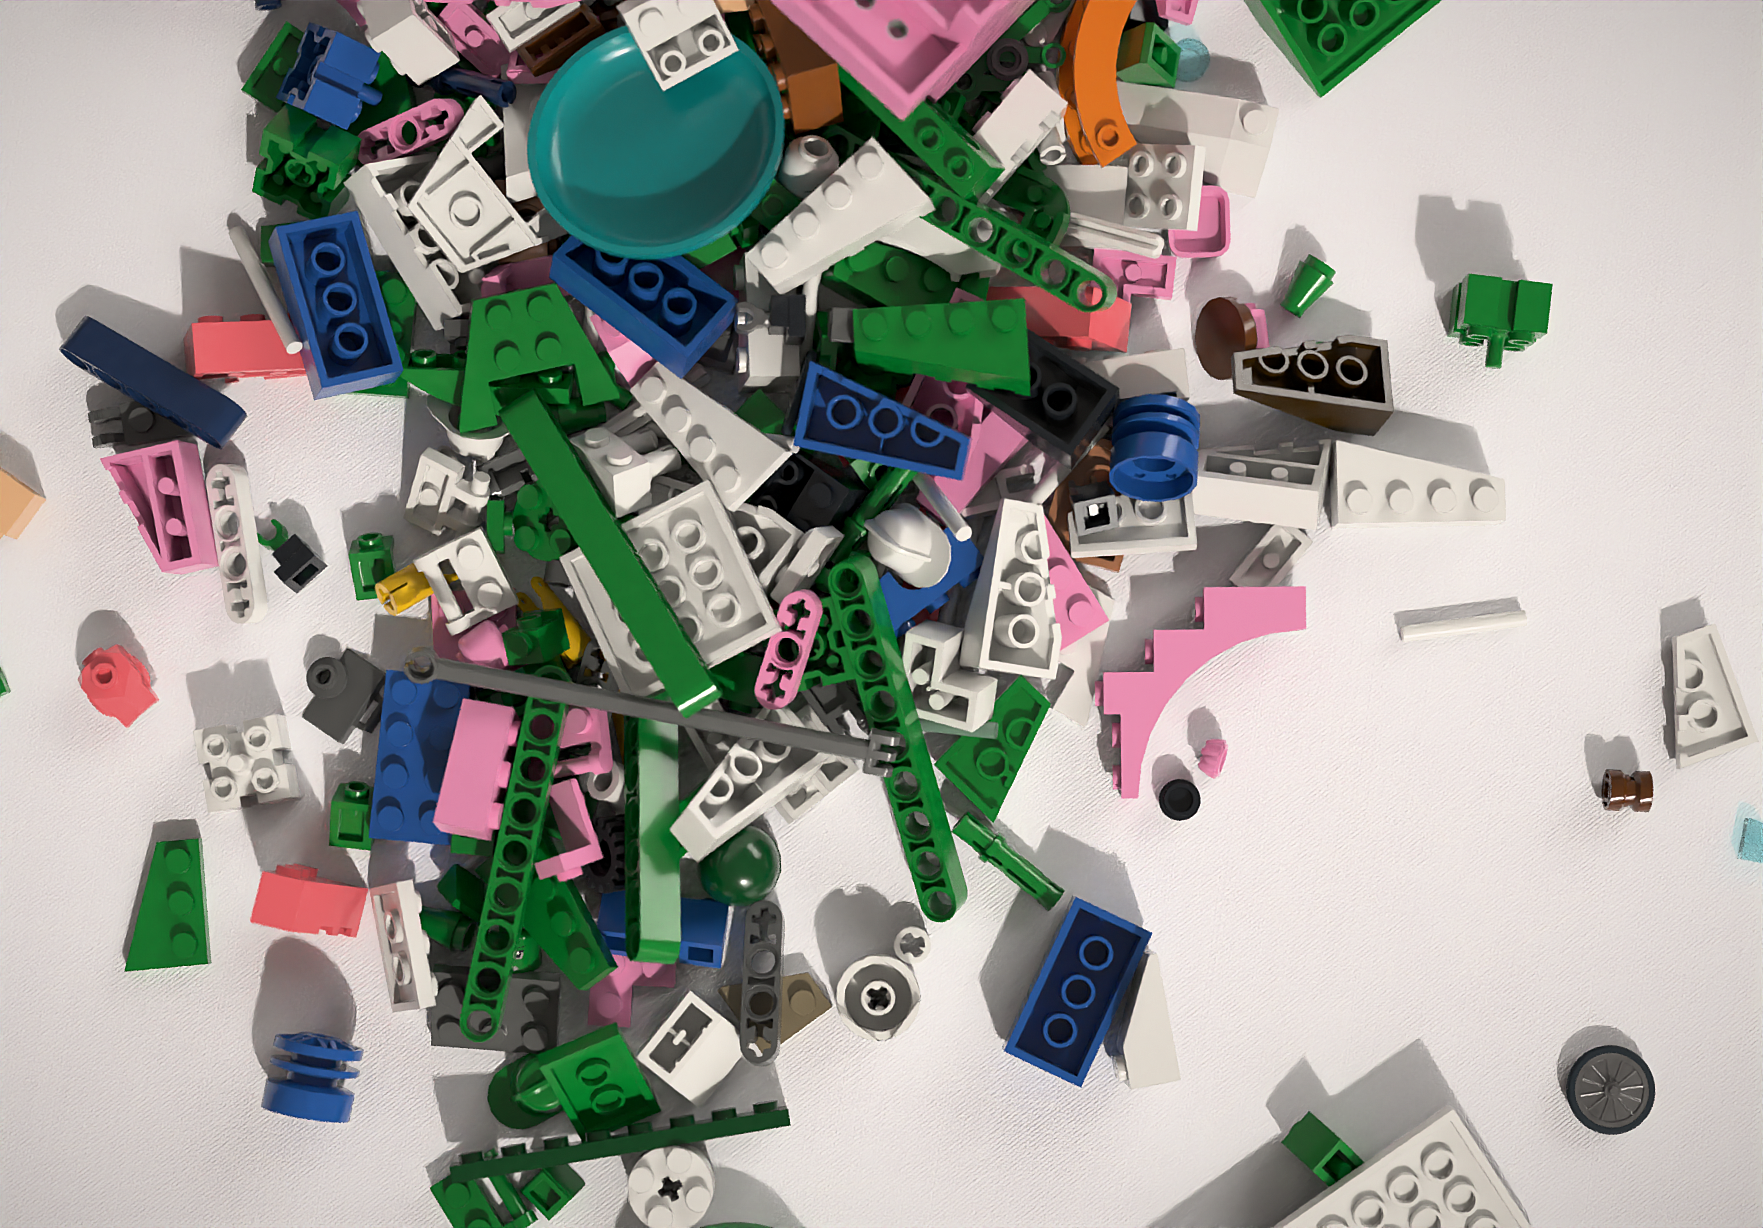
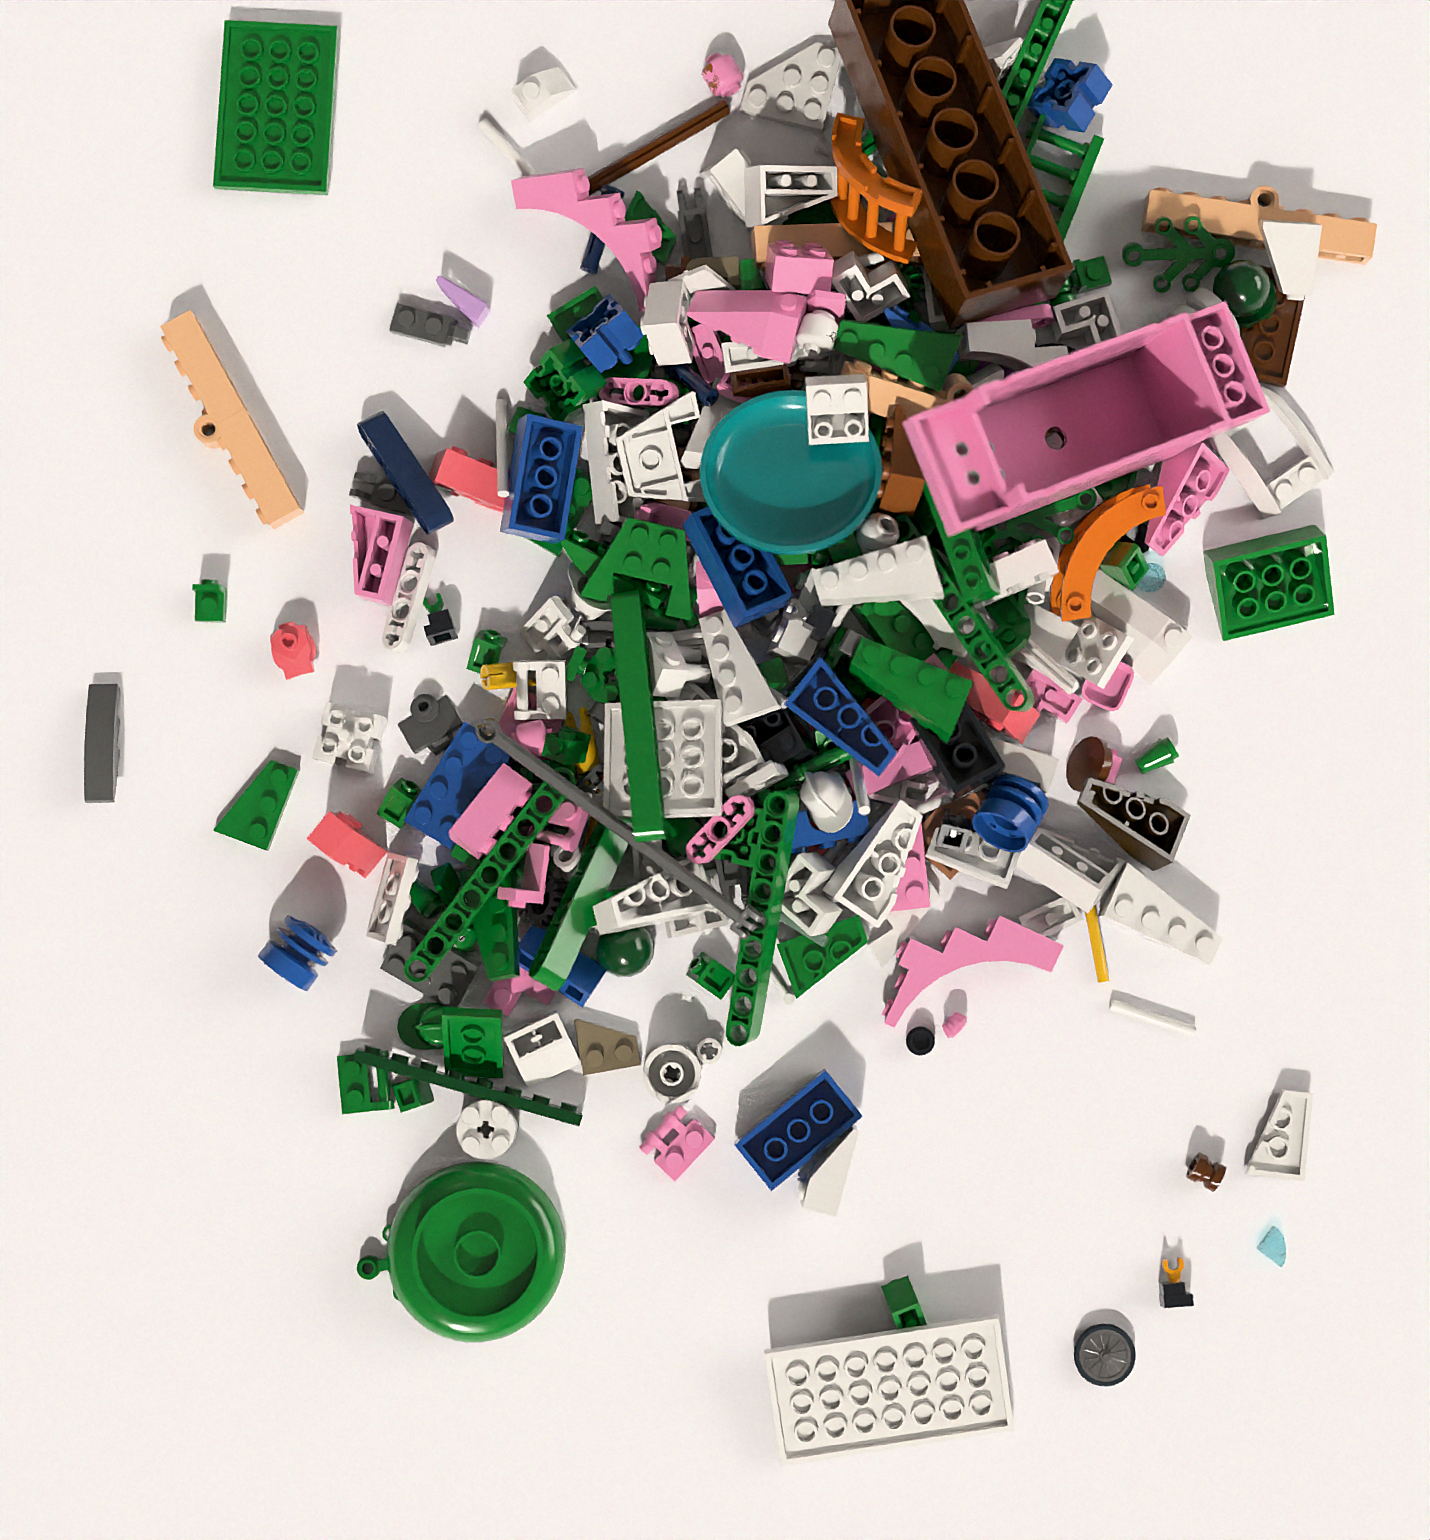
camera: 30 degrees right, 0 degrees up
dark grey beam [740,900,785,1067] -> none
green pin [951,811,1065,911] -> none
dark grey plate [986,38,1029,81] -> none
green brick [1447,273,1553,369] -> none
none -> dark grey hinge [389,303,471,347]
none -> lavender slope [436,275,490,329]
none -> bright pink plate [639,1105,715,1181]
none -> green bracket [686,952,735,1000]
none -> yellow bar [1085,906,1109,983]
none -> black piece [1158,1257,1194,1308]

